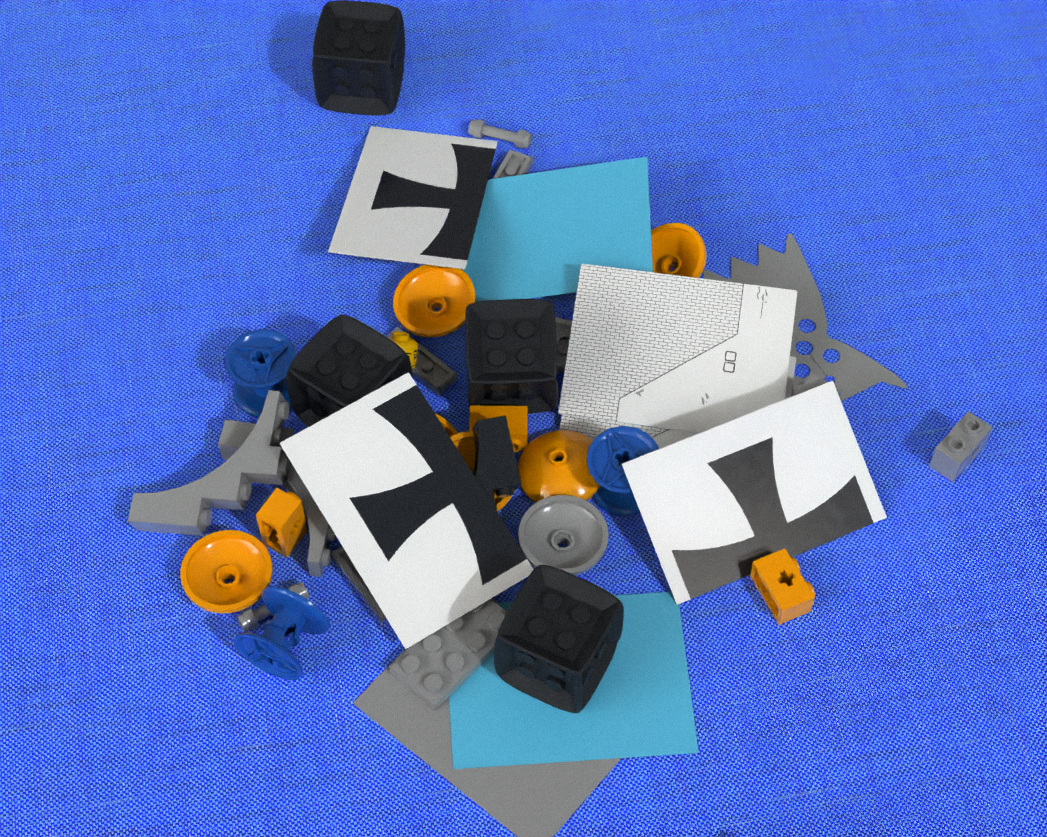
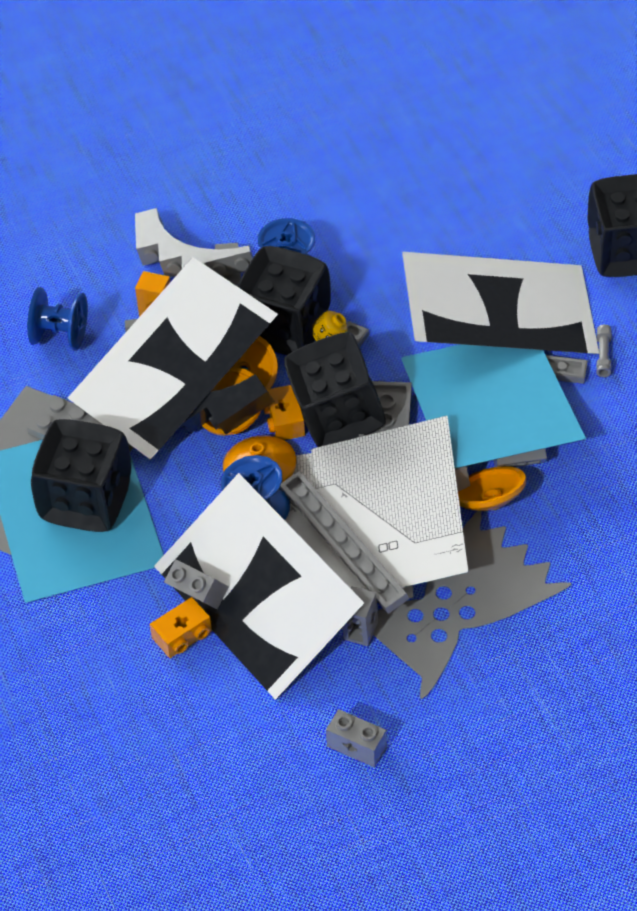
camera: 80 degrees right, 5 degrees down
light orange dish [180,530,273,613] -> none
light grey bar [236,582,310,632] -> none
light orange dish [393,265,476,337] -> none
light grey dish [518,495,609,575] -> none
none -> light grey brick [164,559,229,609]
none -> light grey plate [280,471,409,614]

